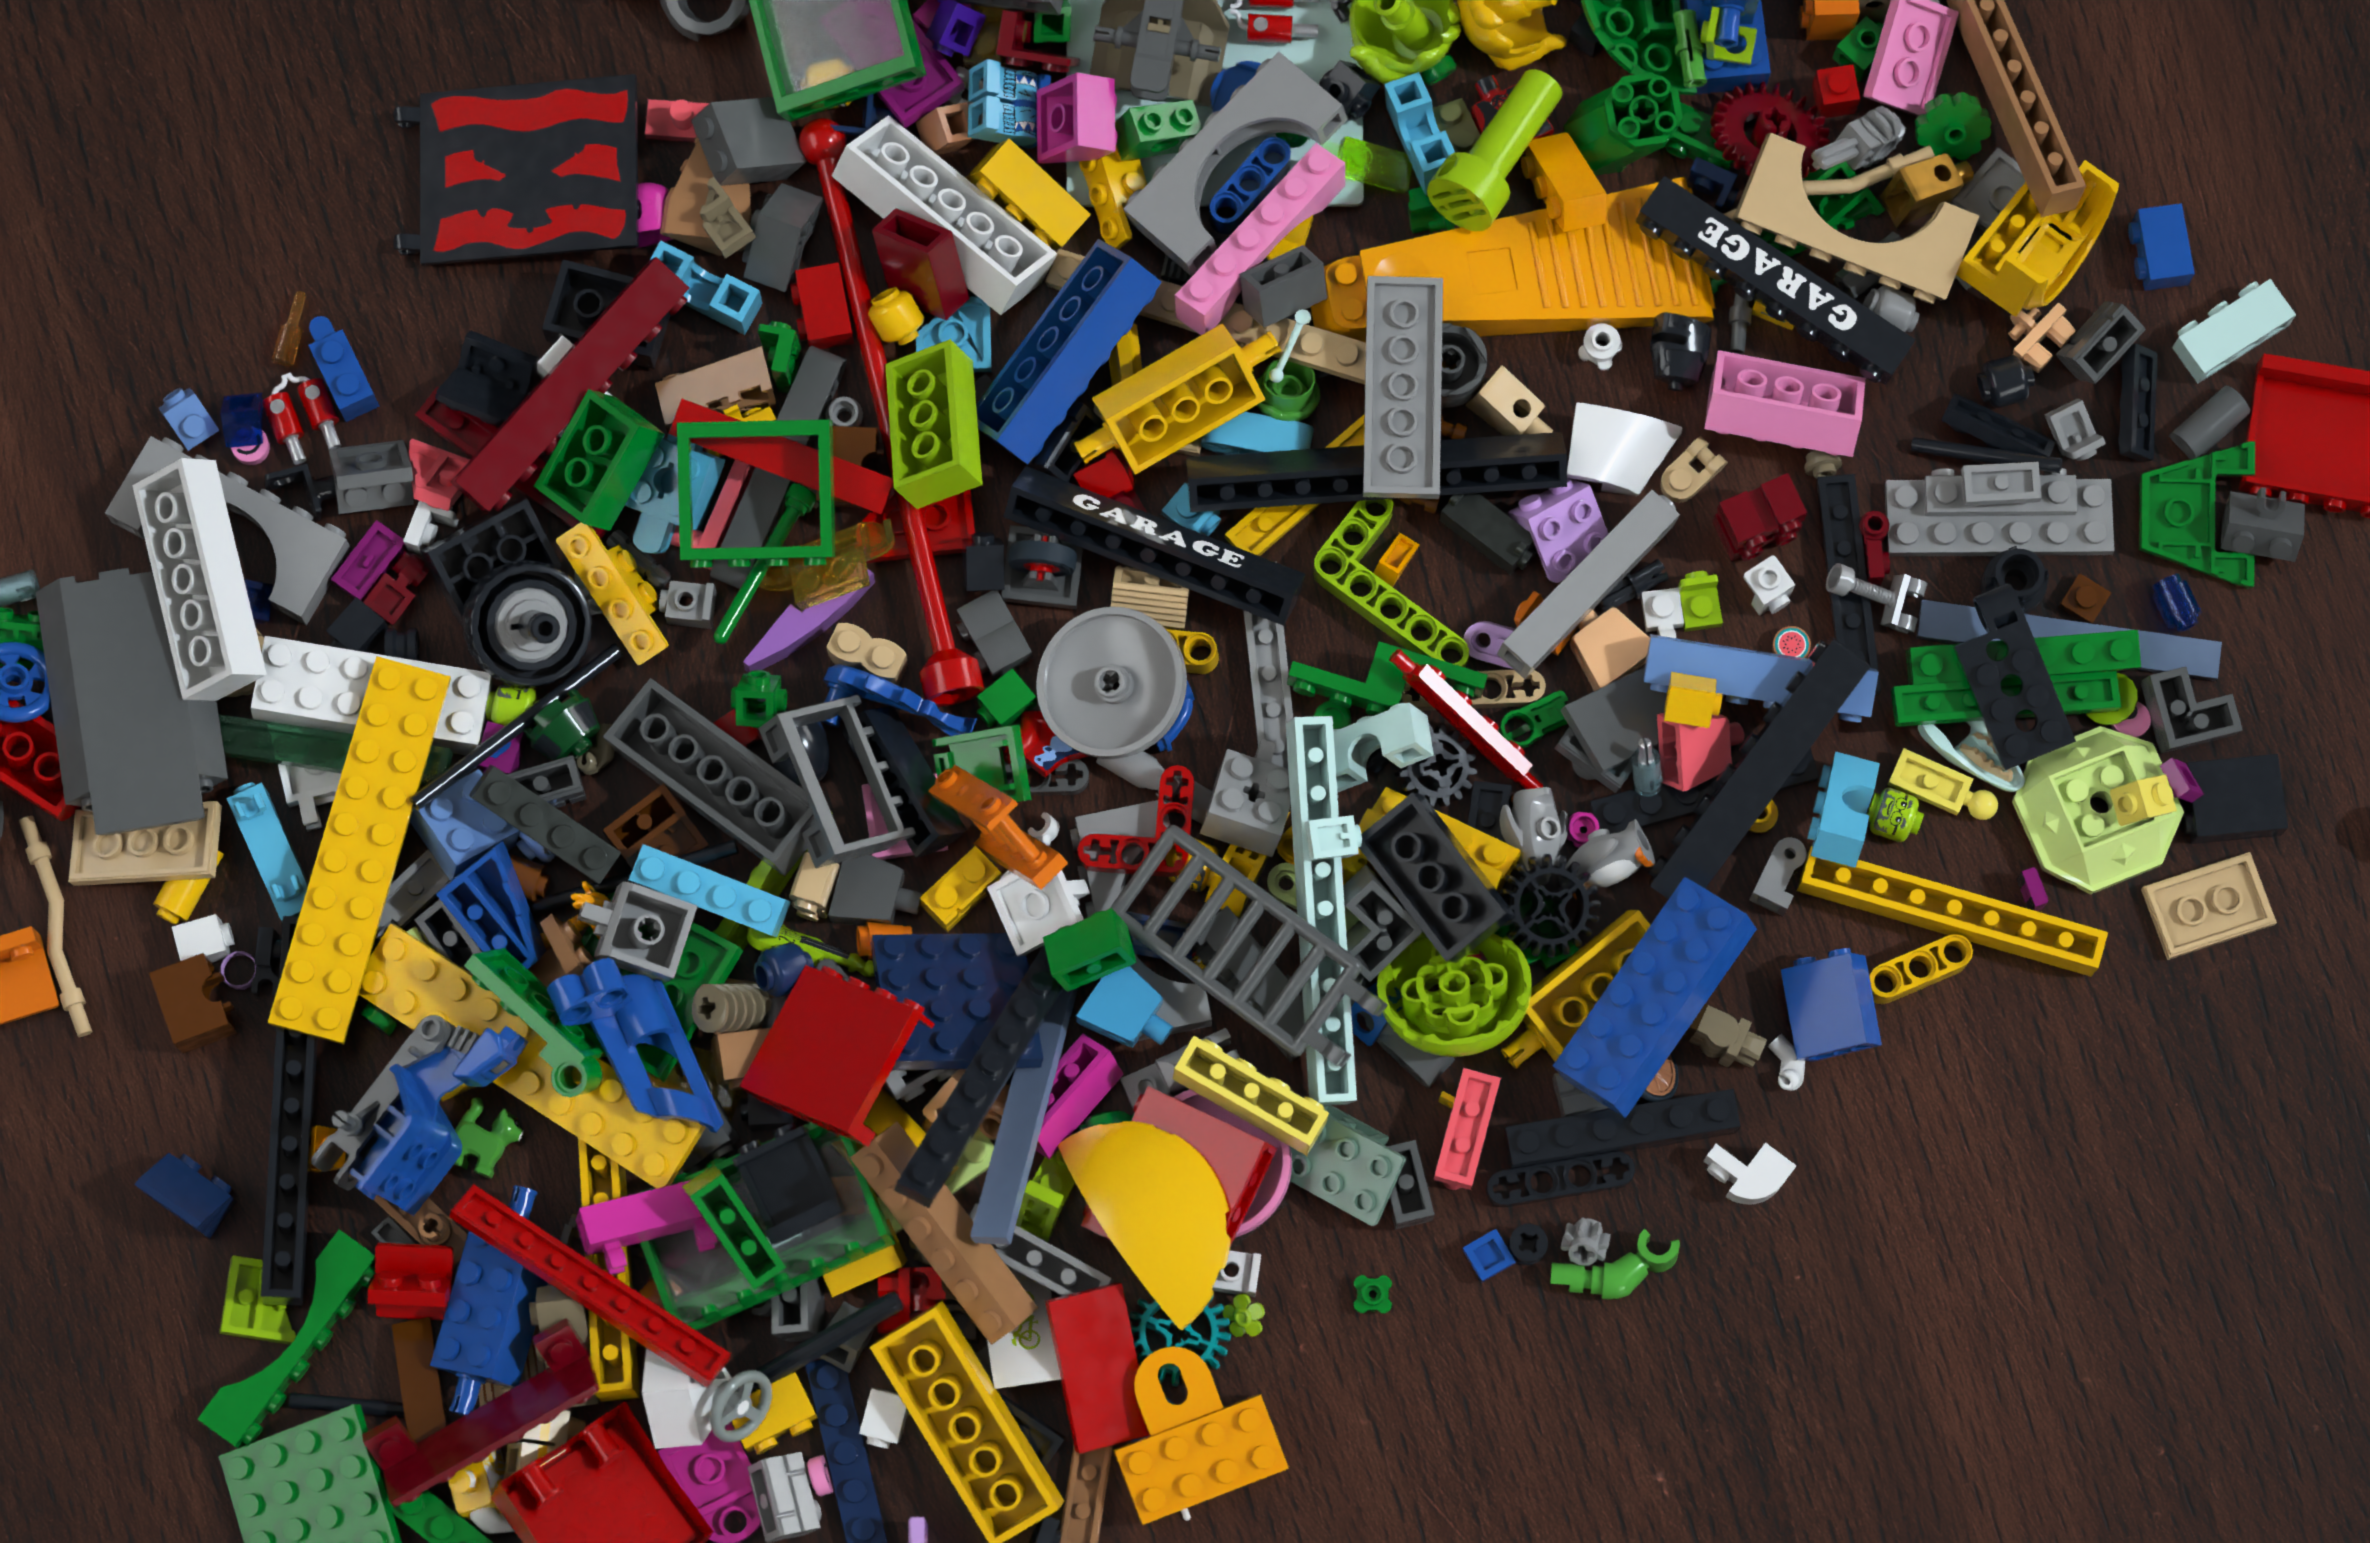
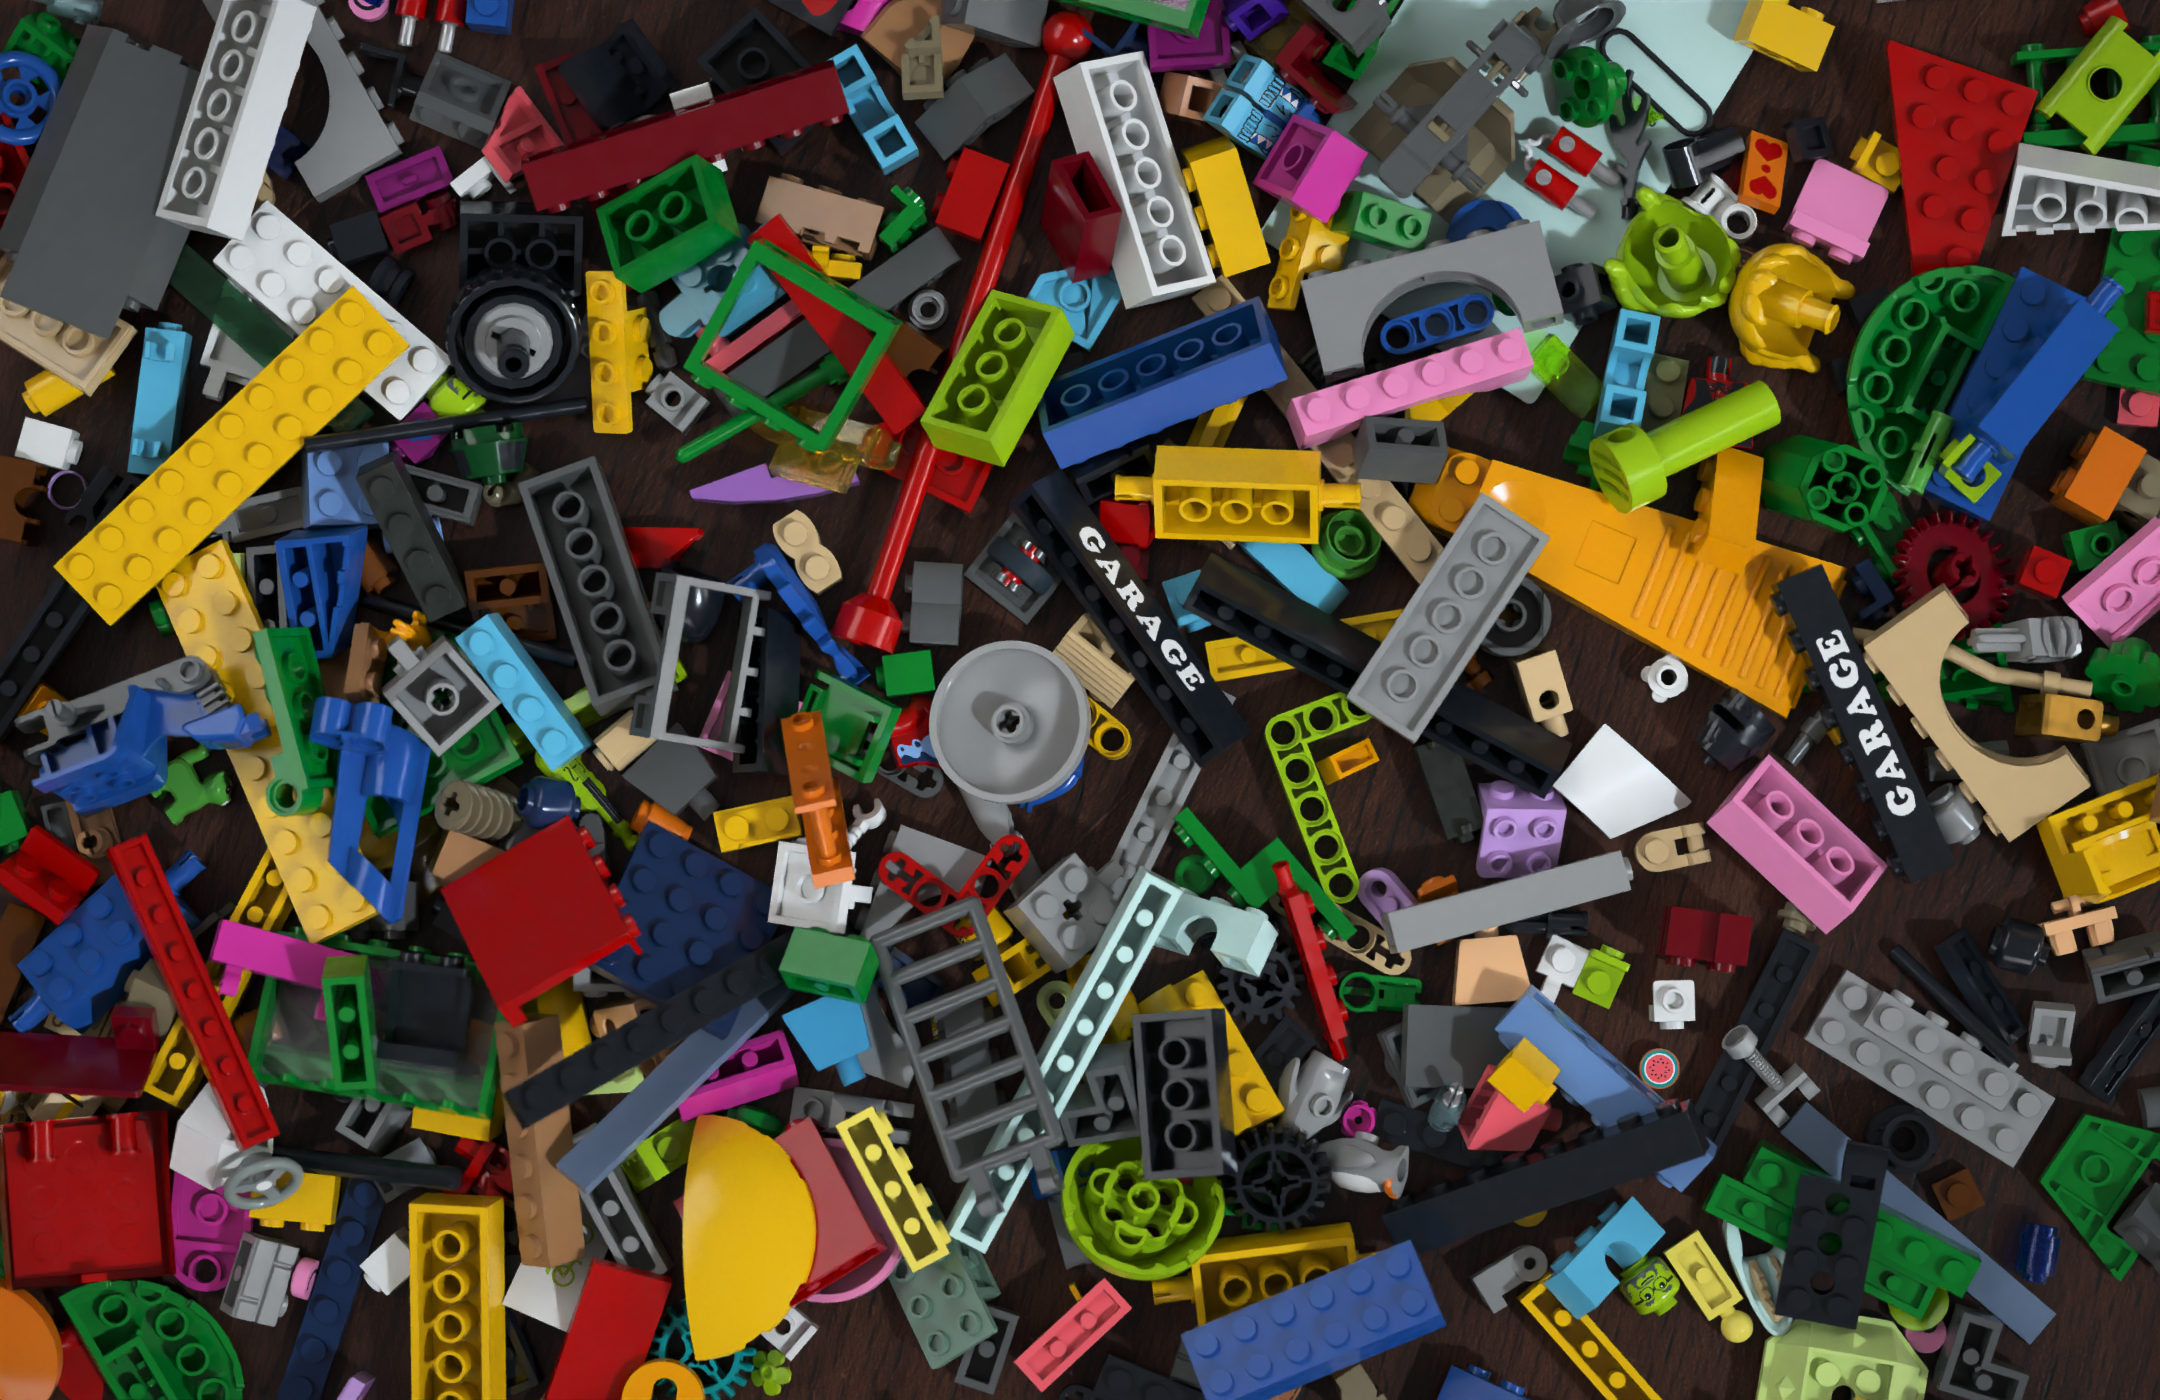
camera: 30 degrees right, 10 degrees up
green brick [731,670,787,728] -> none
yellow head [869,287,924,345] -> none
black brick [962,532,1005,591] -> none
light aqua hinge [1269,309,1311,383] -> none
light aqua bracket [1305,815,1362,861] -> none
green tile [1420,55,1457,86] -> none
dark red plate [1859,511,1890,586] -> none
light grey plate [1961,462,2042,506] -> none

